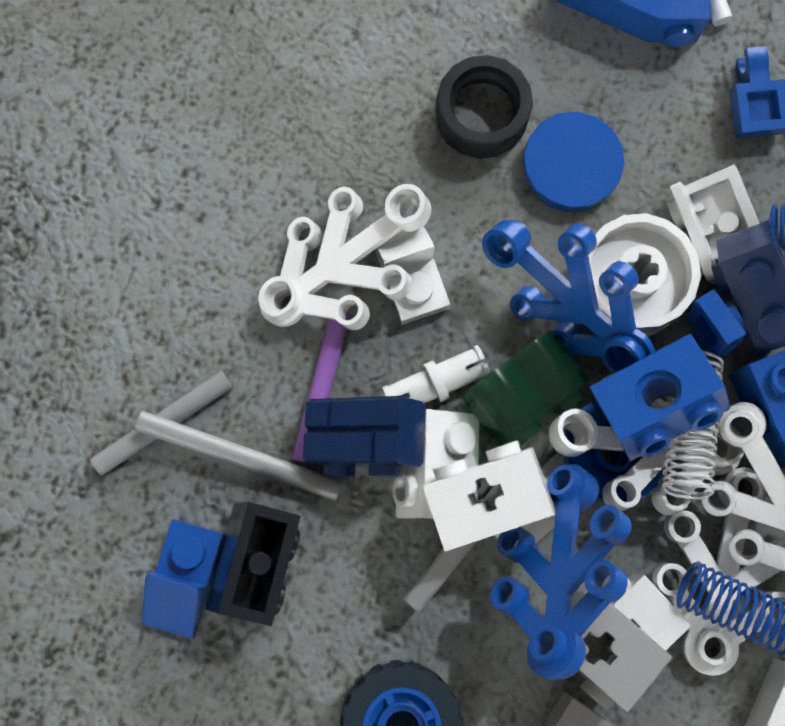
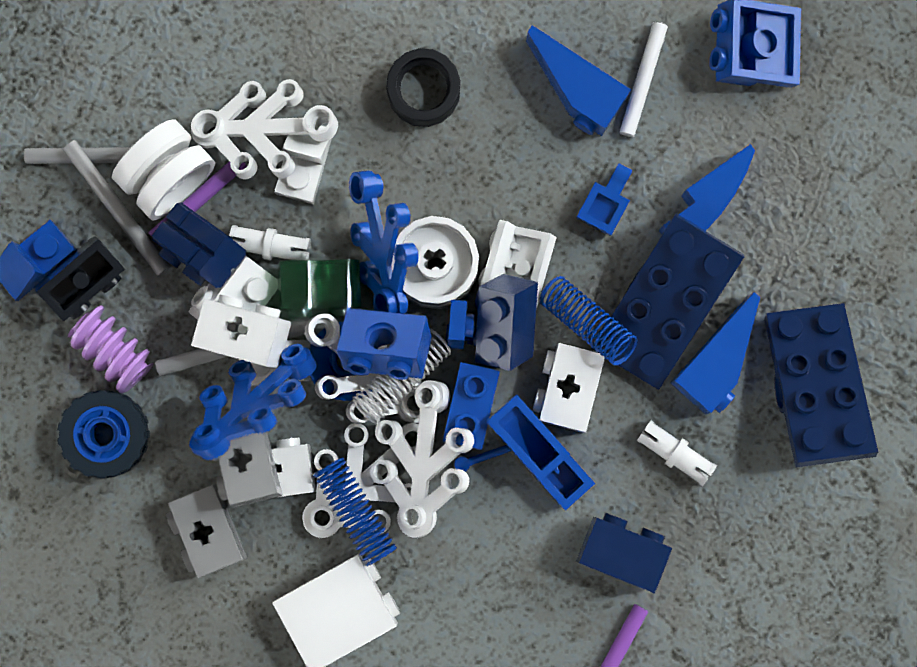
camera: 30 degrees right, 5 degrees up
blue tile [522,112,625,213] -> none
none -> lavender piece [68,305,154,394]
none -> white wheel [112,119,216,221]

